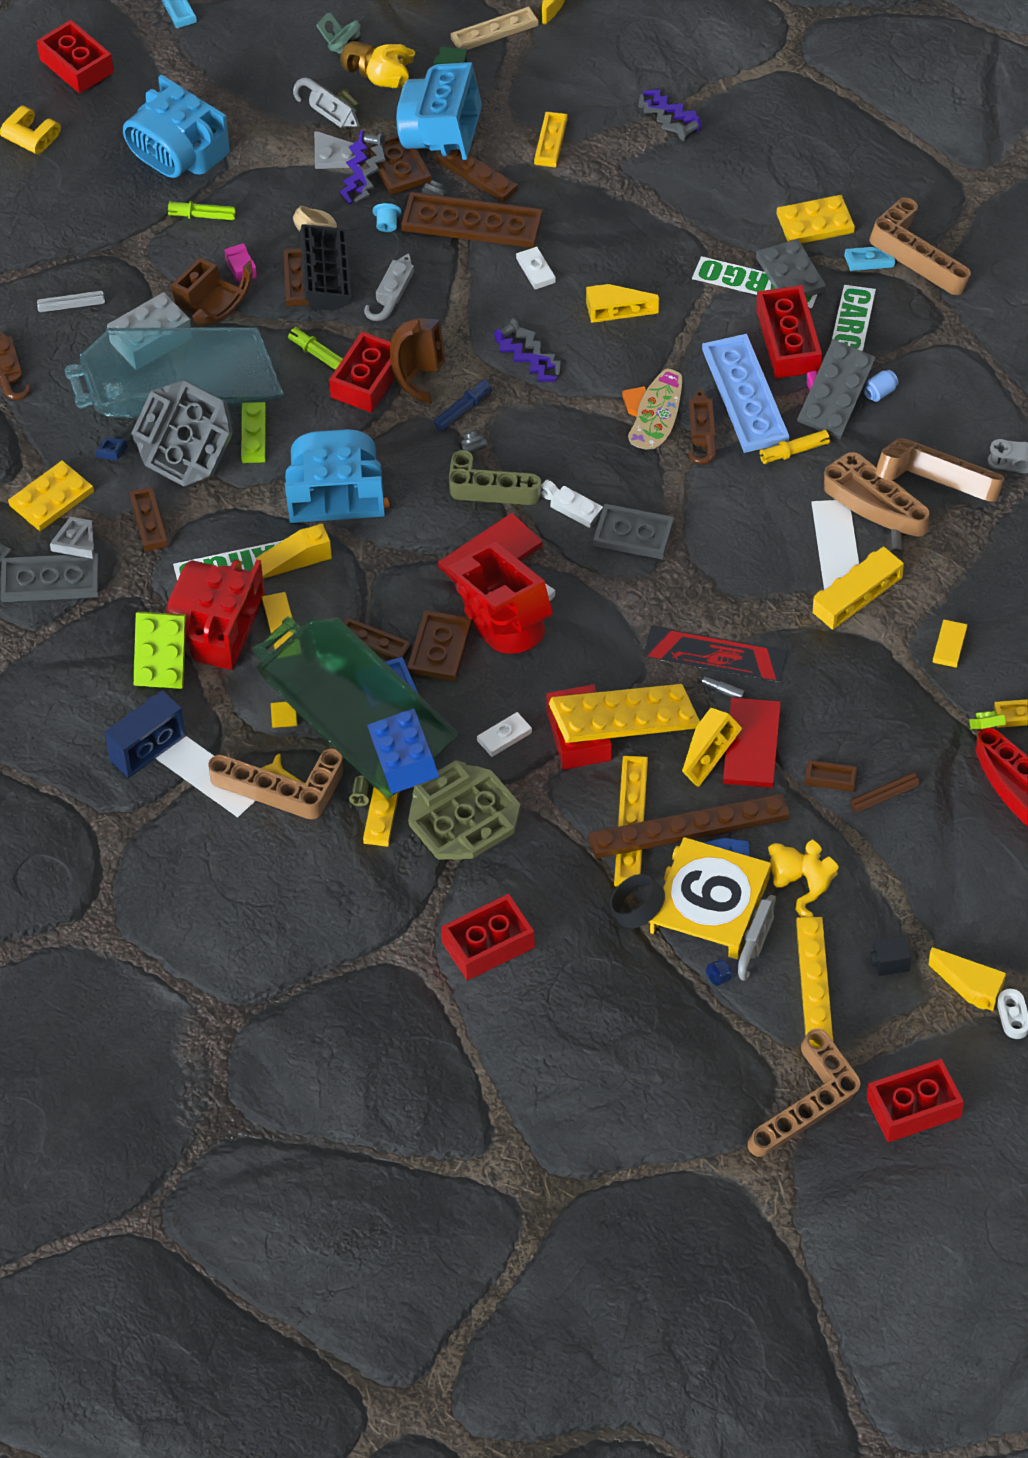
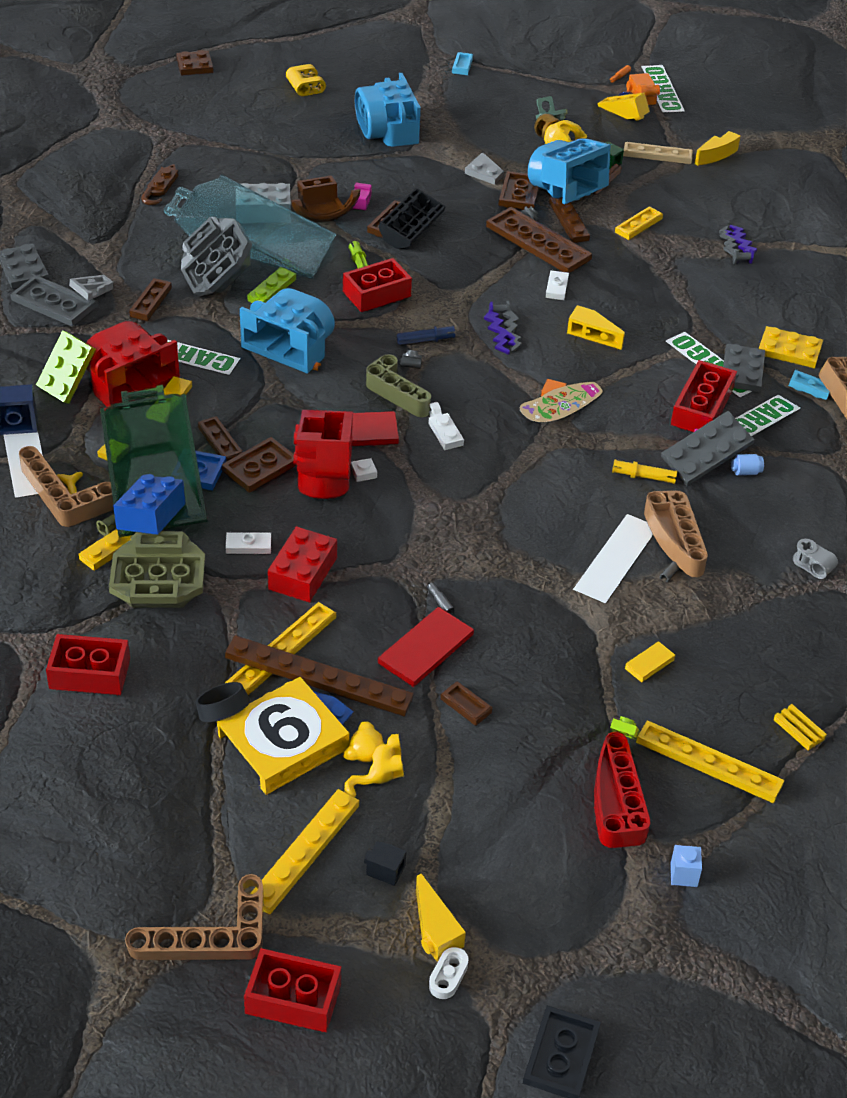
camera: 30 degrees right, 10 degrees down
yellow plate [8,461,94,531] -> none
red brick [37,20,114,94] -> none
light grey axle [37,290,105,313] -> none
dark blue tile [95,437,128,460] -> none
lime axle [168,201,236,220] -> none
yellow slope [256,523,332,579] -> none
light grey plate [293,77,360,129] -> none
tan hat [293,206,337,231] -> none
olive piece [336,89,360,113] -> none
piece [339,131,386,205] -> none
light grey plate [364,253,414,321] -> none
medium azure piece [373,203,402,232] -> none
reddish brown piece [390,318,446,404] -> none
yellow plate [549,684,700,743] -> none
dark grey plate [593,504,674,560] -> none
black sticker [643,626,787,682] -> none
yellow slope [682,708,742,787] -> none
reddish brown plate [688,389,716,465] -> none
light blue plate [702,334,789,453] -> none
clear blue piece [706,959,732,986] -> none
light grey plate [738,895,776,981] -> none
yellow brick [813,546,904,630] -> none
reddish brown axle [850,772,919,813] -> none
medium nougat beam [875,438,1004,502] -> none

